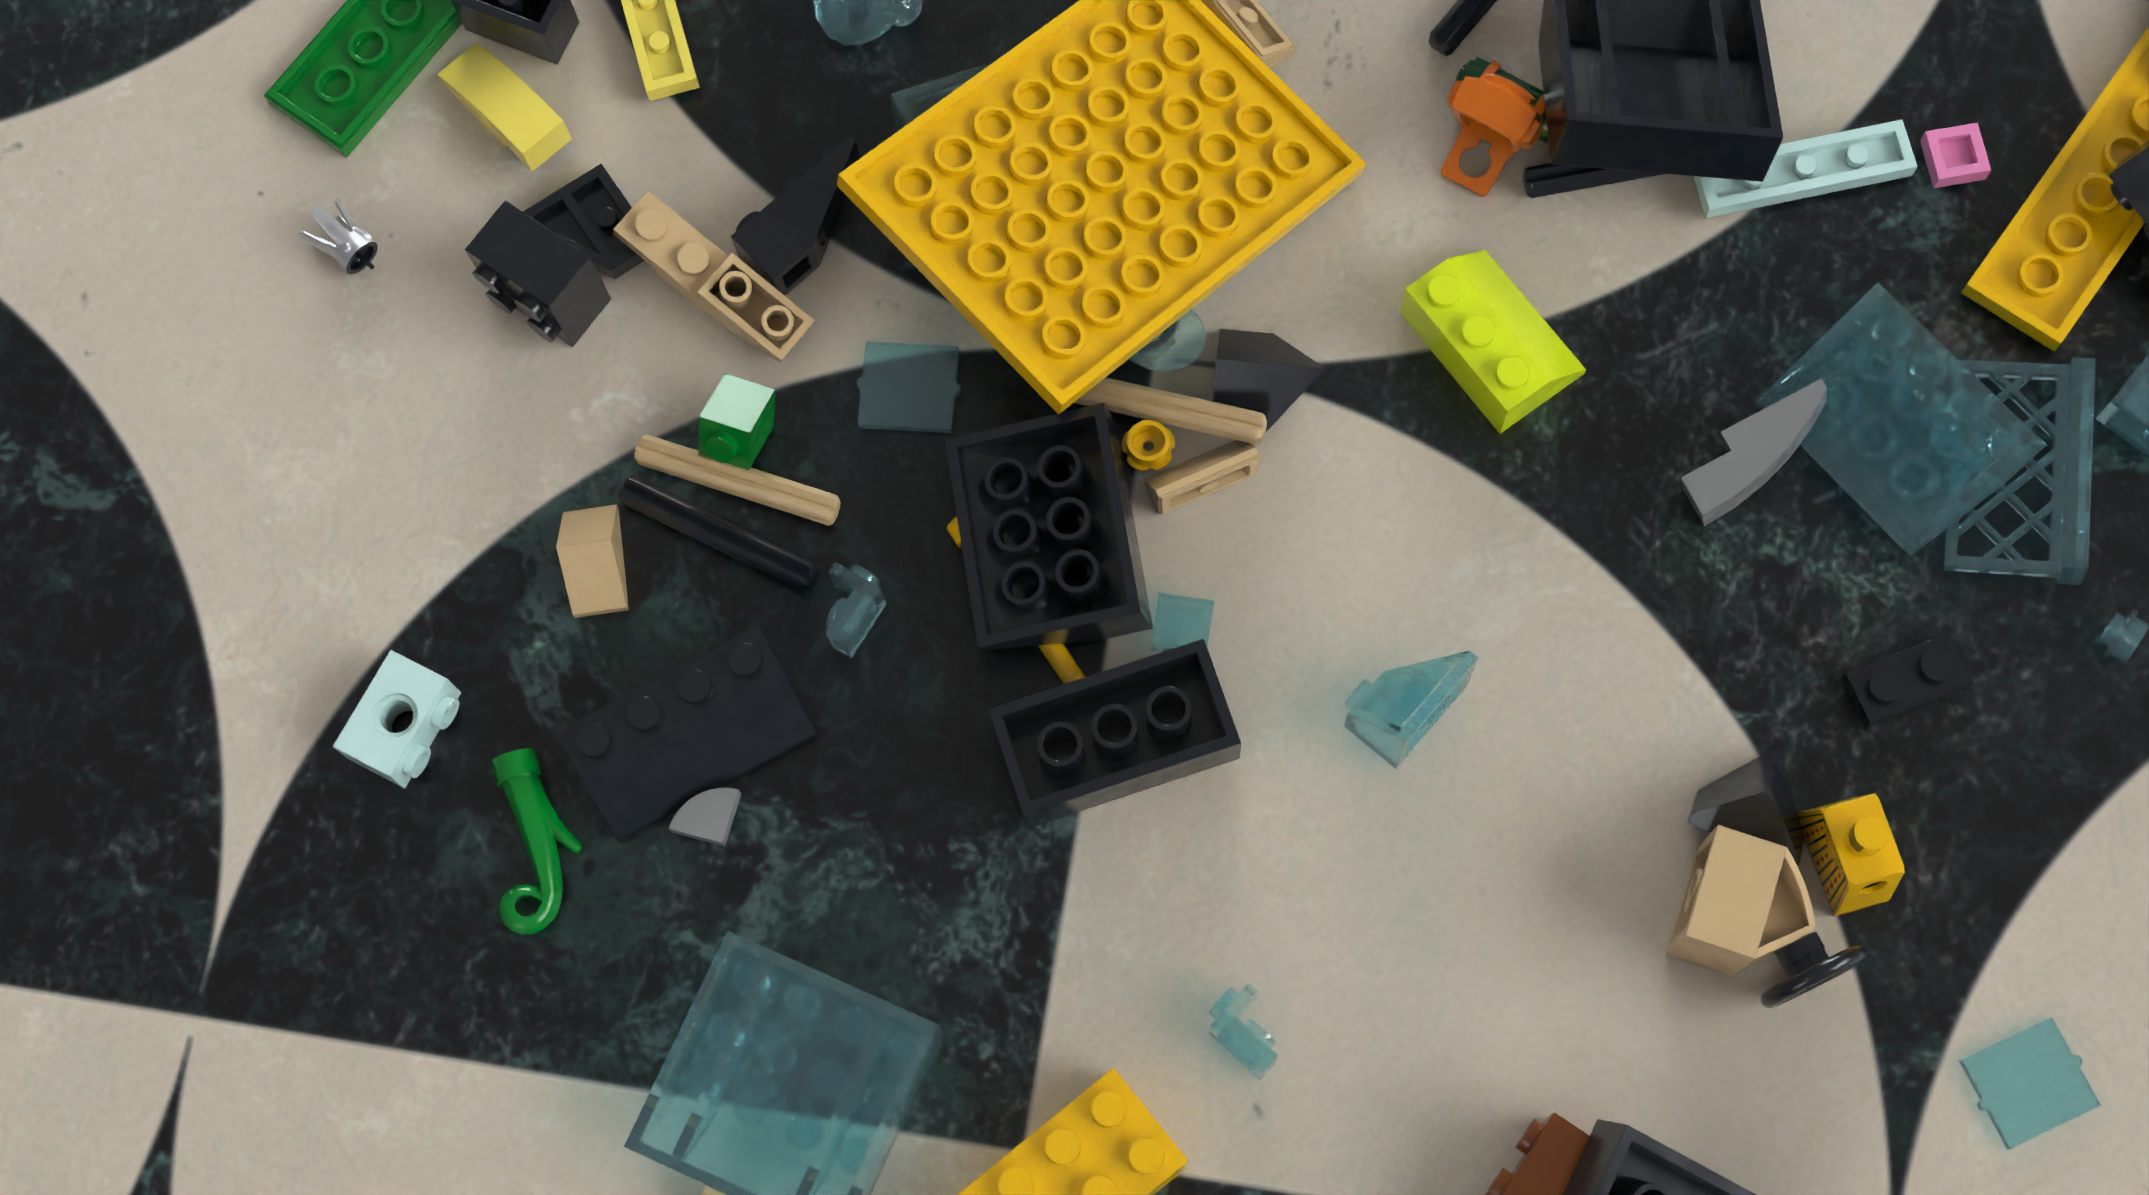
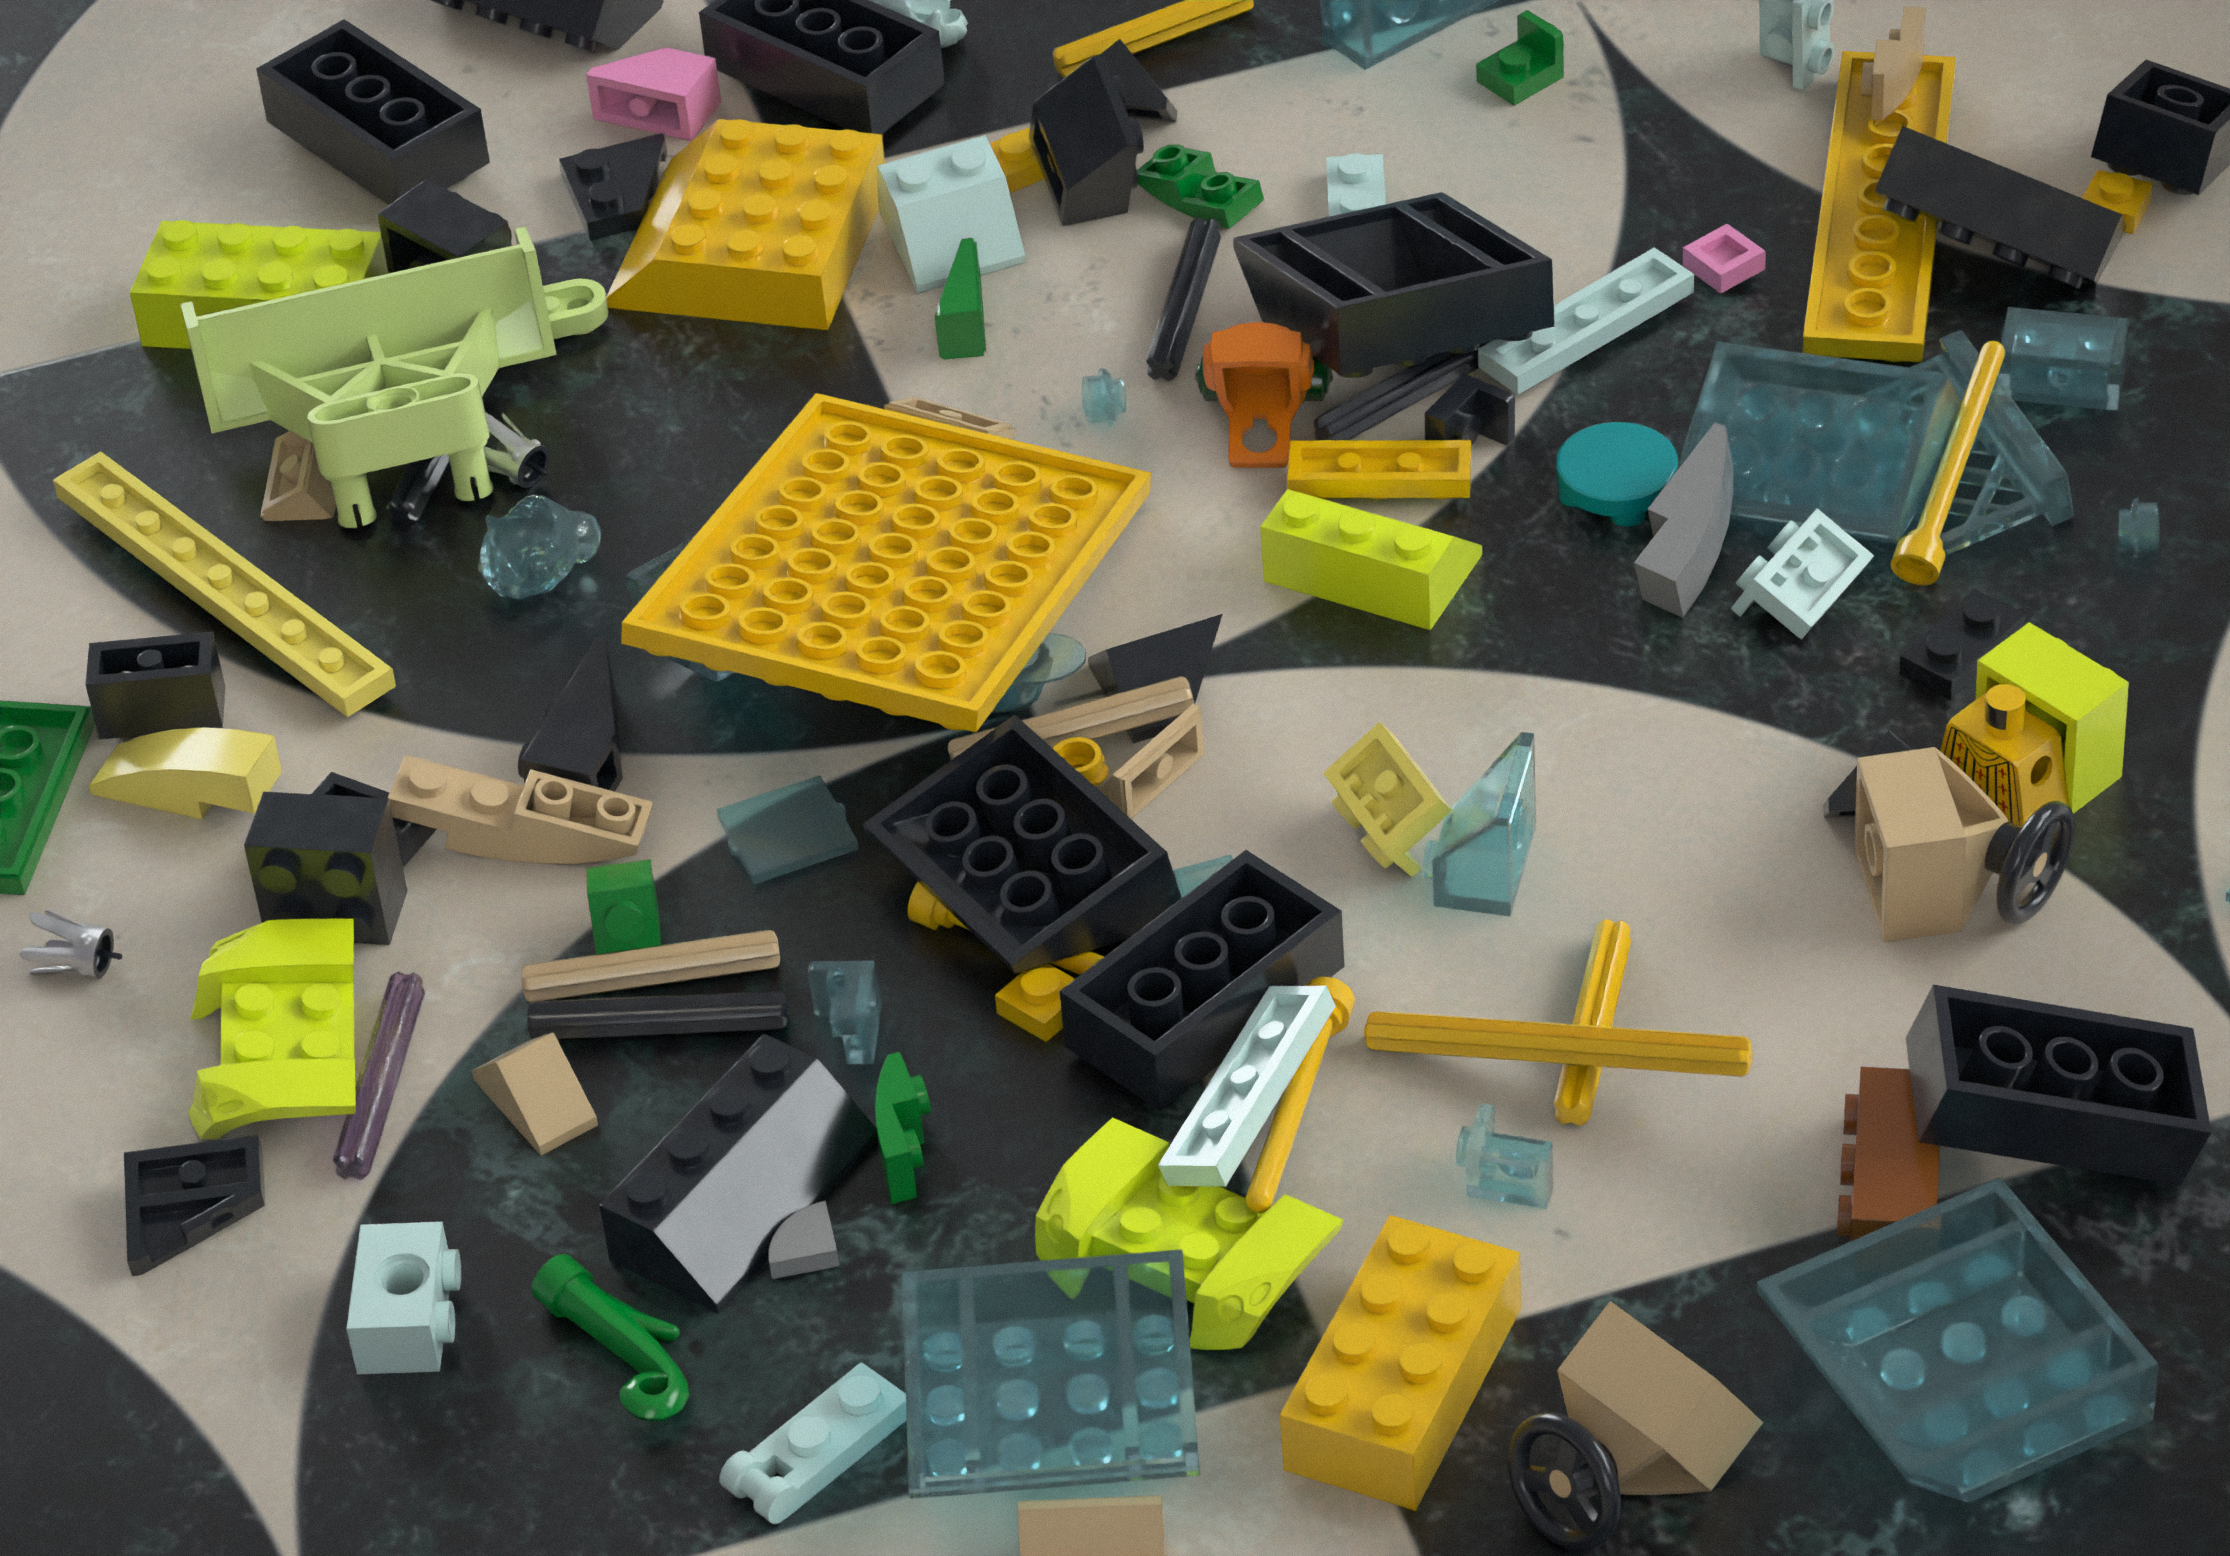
camera: 30 degrees left, 30 degrees down
none -> black wing [124,1135,265,1276]
none -> neon yellow piece [188,919,356,1139]
none -> clear purple axle [333,971,425,1180]
none -> light aqua plate [719,1362,913,1524]
none -> green slope [875,1052,931,1204]
none -> yellow plate [995,963,1075,1042]
none -> neon yellow piece [1035,1117,1343,1350]
none -> clear light blue plate [1081,368,1126,427]
none -> light aqua plate [1158,986,1336,1187]
none -> yellow piece [1245,977,1355,1213]
none -> yellow plate [1287,440,1472,499]
none -> light yellow bracket [1323,722,1453,877]
none -> yellow axle [1364,1011,1753,1077]
none -> black bracket [1424,374,1515,446]
none -> yellow axle [1553,919,1631,1126]
none -> teal tile [1556,422,1678,527]
none -> light aqua bracket [1731,509,1874,640]
none -> yellow piece [1890,341,2005,585]
none -> neon yellow brick [1975,622,2129,814]

